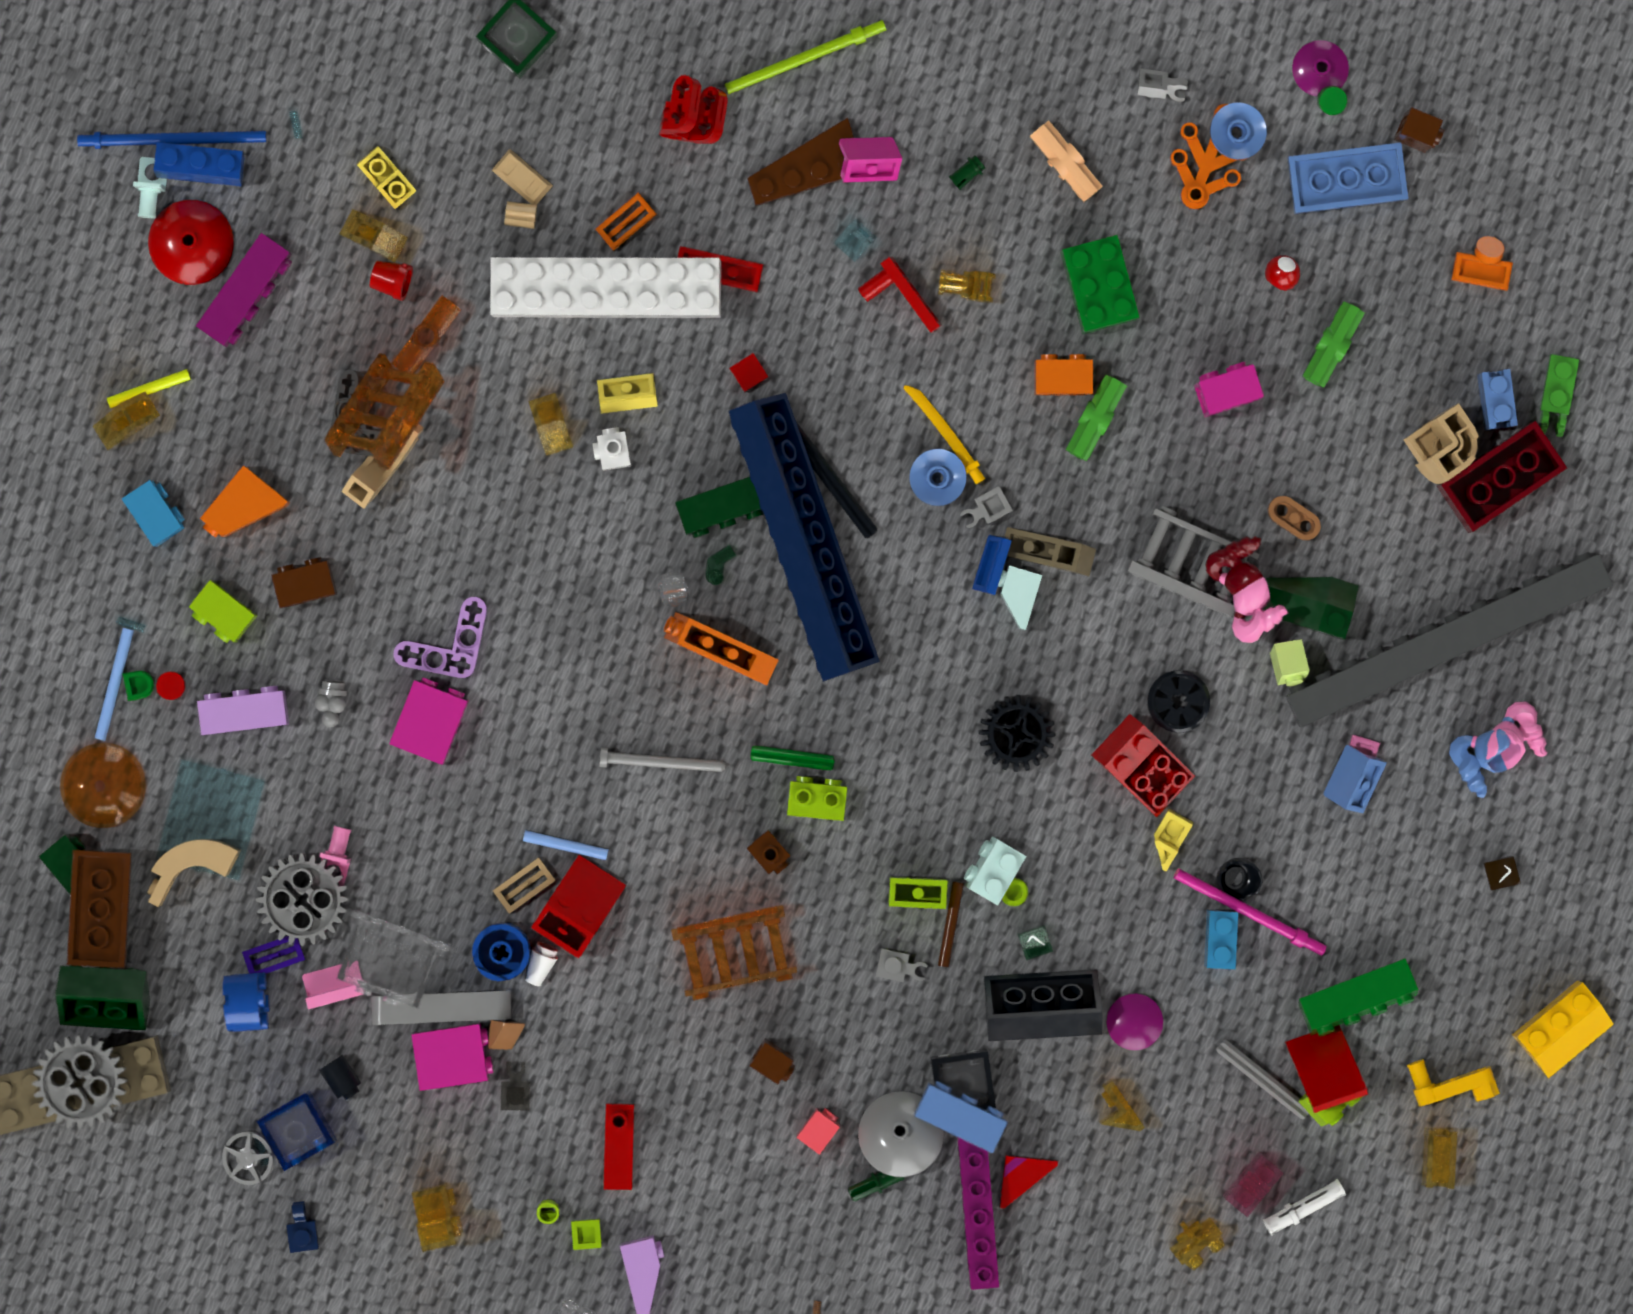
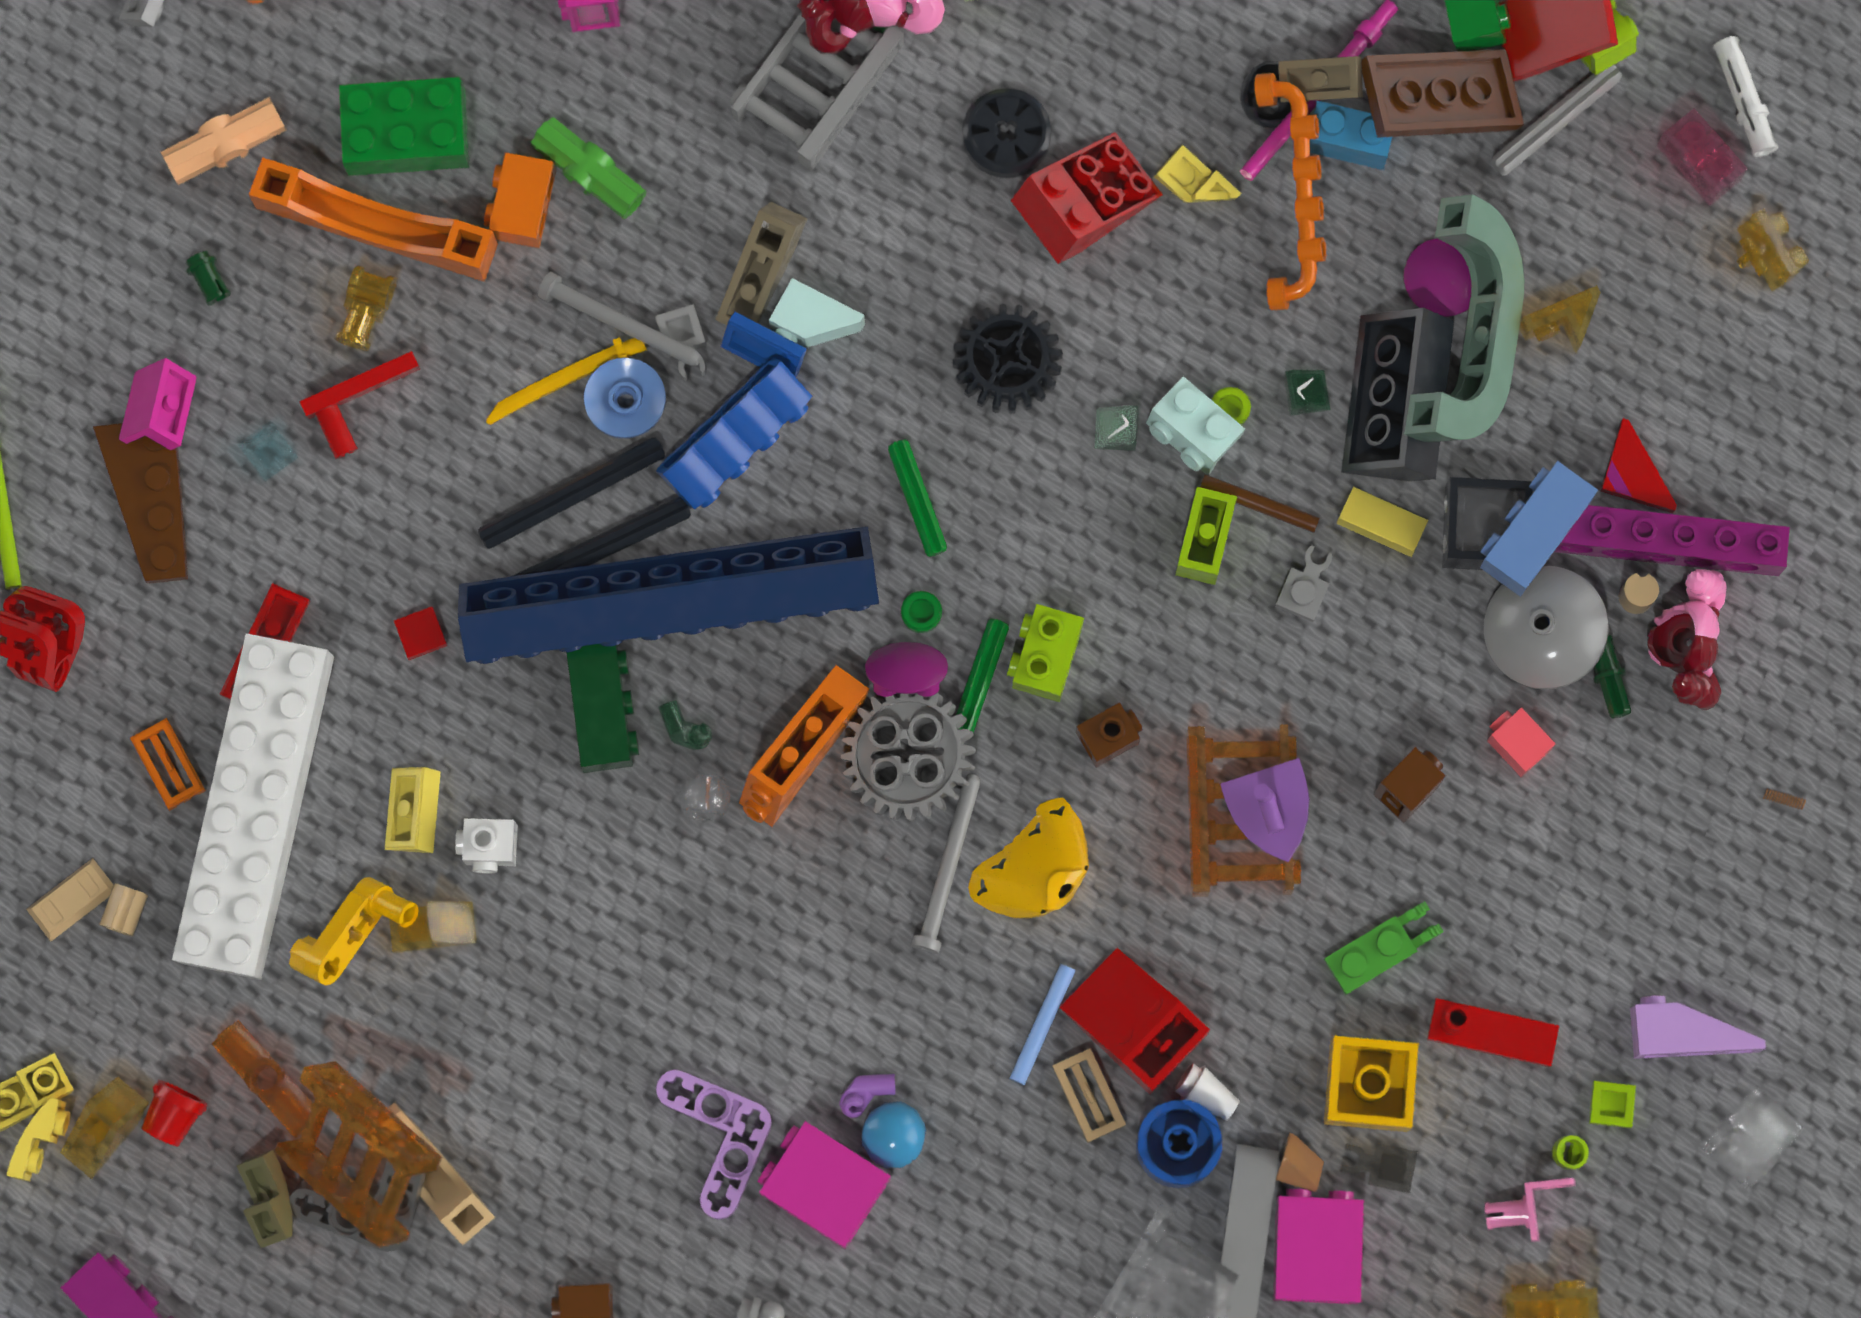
camera: 75 degrees left, 10 degrees down
none -> light yellow slope [6,1098,70,1182]
none -> olive slope [237,1150,293,1248]
none -> orange arch [248,157,498,282]
none -> yellow beam [289,877,419,986]
none -> black axle [478,437,665,549]
none -> light grey bar [538,272,702,366]
none -> blue brick [656,358,812,509]
none -> medium lavender arm [839,1074,896,1118]
none -> light grey gear [841,693,976,822]
none -> dark azure hair [862,1101,926,1168]
none -> magenta dish [865,642,948,697]
none -> green axle [888,439,947,557]
none -> green tile [901,591,942,633]
none -> yellow piece [968,798,1089,918]
none -> clear green slope [1094,405,1138,451]
none -> medium lavender shield [1220,758,1309,863]
none -> orange bar [1255,73,1326,311]
none -> dark tan plate [1278,56,1363,102]
none -> bright green hinge [1324,901,1444,995]
none -> yellow brick [1324,1036,1419,1132]
none -> light yellow slope [1337,487,1428,557]
none -> reddish brown plate [1361,50,1524,138]
none -> sand green arch [1404,194,1524,442]
none -> bright pink bracket [1485,1178,1576,1242]
none -> tan piece [1619,573,1659,614]
none -> dark red hair [1647,569,1726,710]

